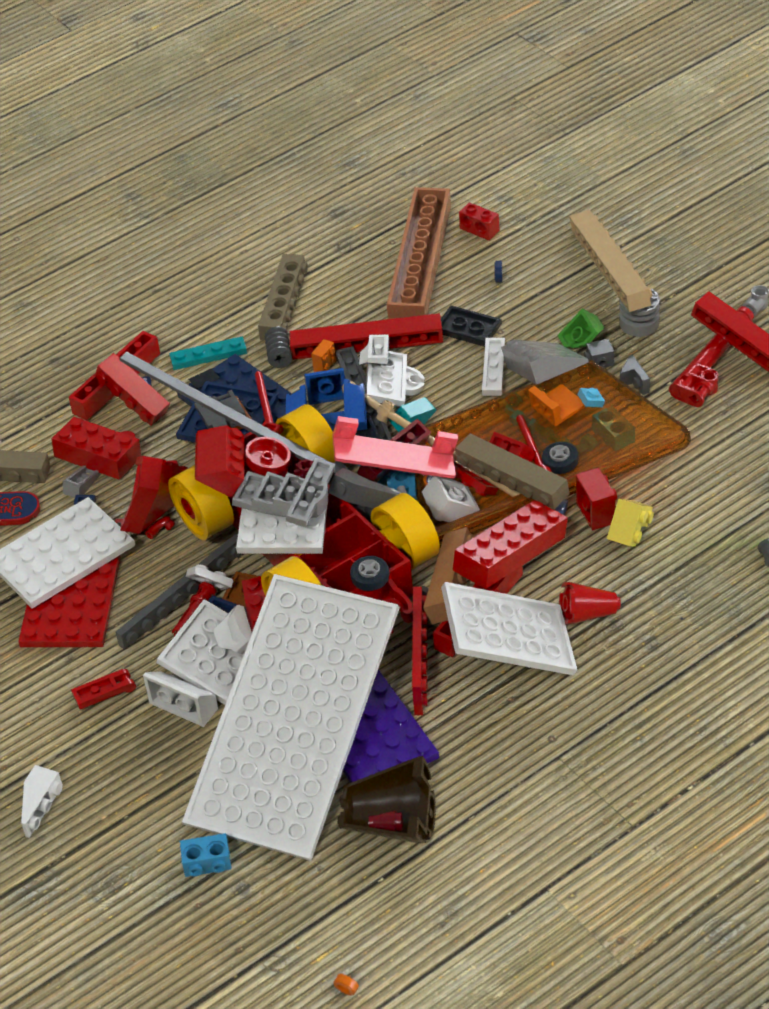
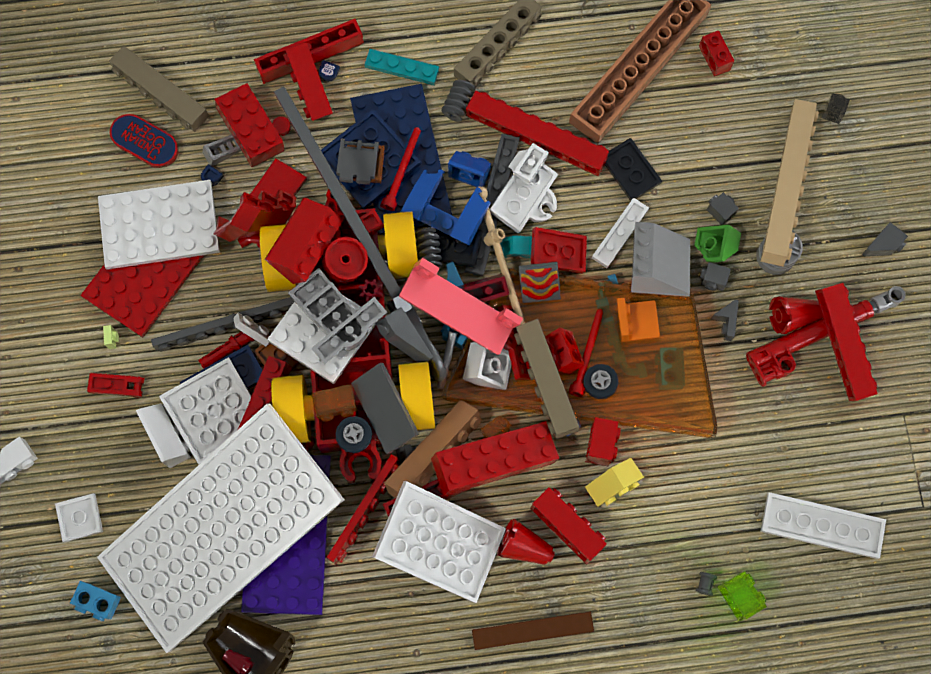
camera: 25 degrees right, 30 degrees up
black piece [188,368,220,389] -> none
white slope [213,605,252,654] -> none
orange piece [311,339,336,372] -> none
dark blue tile [494,261,503,283] -> none
medium azure plate [577,388,605,407] -> none
none -> white tile [55,493,103,543]
none -> yellowish green plate [103,325,119,349]
none -> clear orange brick [312,385,357,421]
none -> dark grey tile [351,363,419,454]
none -> reddish brown tile [472,611,594,650]
none -> slope [519,262,561,303]
none -> red brick [530,487,607,565]
none -> red plate [531,227,587,274]
none -> dark grey brick [707,192,739,225]
none -> red cone [769,296,823,334]
none -> clear smoke brick [821,93,850,124]
none -> dark grey slope [862,222,908,257]

